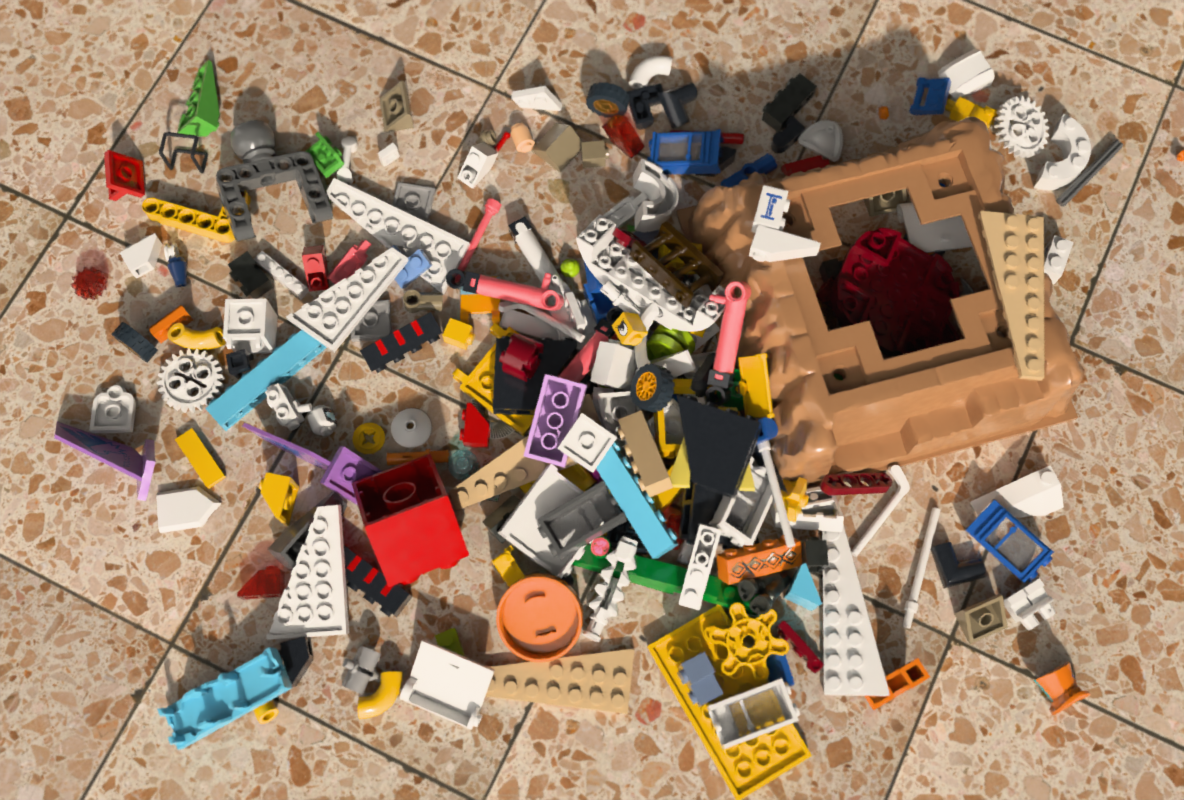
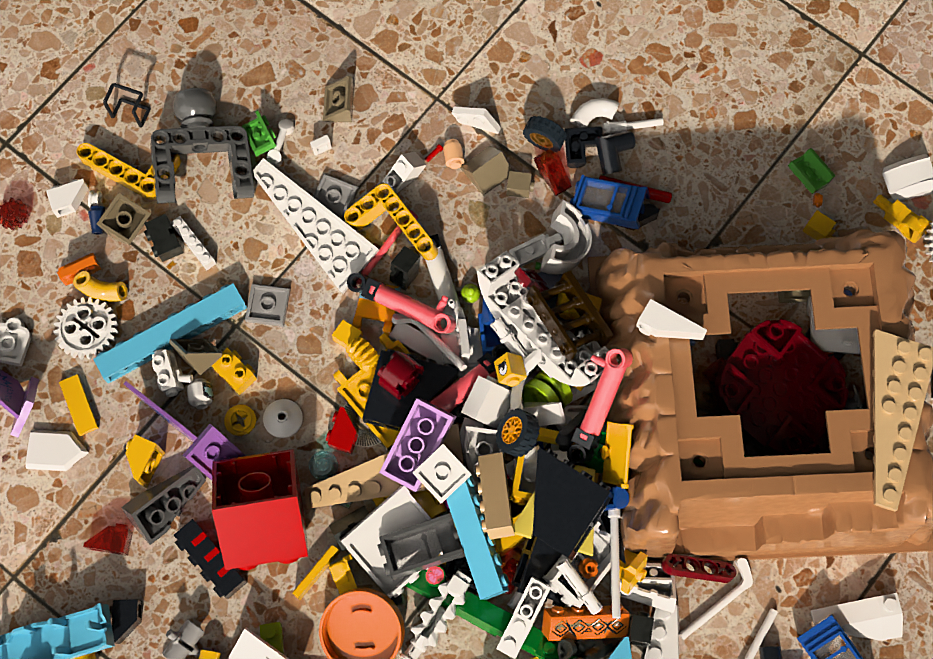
camera: 15 degrees right, 0 degrees up
red bracket [104,150,145,201] -> none
black wheel [112,322,158,363] -> none
bright green wedge [177,60,220,137] -> none
white container [223,298,278,354] -> none
black panel [226,349,254,379] -> none
white wing [266,505,349,640] -> none
white wing [286,247,409,353] -> none
red slope [302,245,329,292] -> none
coral hinge [327,240,371,284] -> none
black brick [360,312,442,373] -> none
orange pin [386,449,450,466] -> none
medium blue plate [389,245,433,289] -> none
dark tan piece [403,289,443,313] -> none
dark tan plate [477,130,497,148] -> none
blue piece [720,153,777,187] -> none
white brick [751,185,790,233] -> none
pearl dark grey brick [762,73,817,132] -> none
black leg [771,116,806,154] -> none
red slope [780,155,830,176] -> none
white hat [798,120,843,162] -> none
blue plate [909,77,951,115] -> none
none -> dark tan slope [97,193,151,245]
none -> dark tan slope [169,339,222,375]
none -> yellow brick [211,348,257,396]
none -> yellow tile [292,545,340,600]
none -> yellow beam [344,183,438,260]
none -> yellow gear [346,336,379,371]
none -> pearl dark grey brick [389,246,421,291]
none -> white pin [556,557,603,614]
none -> orange plate [578,558,598,579]
none -> white pin [603,118,663,135]
none -> bright green bracket [788,148,835,194]
none -> yellow brick [803,210,836,241]

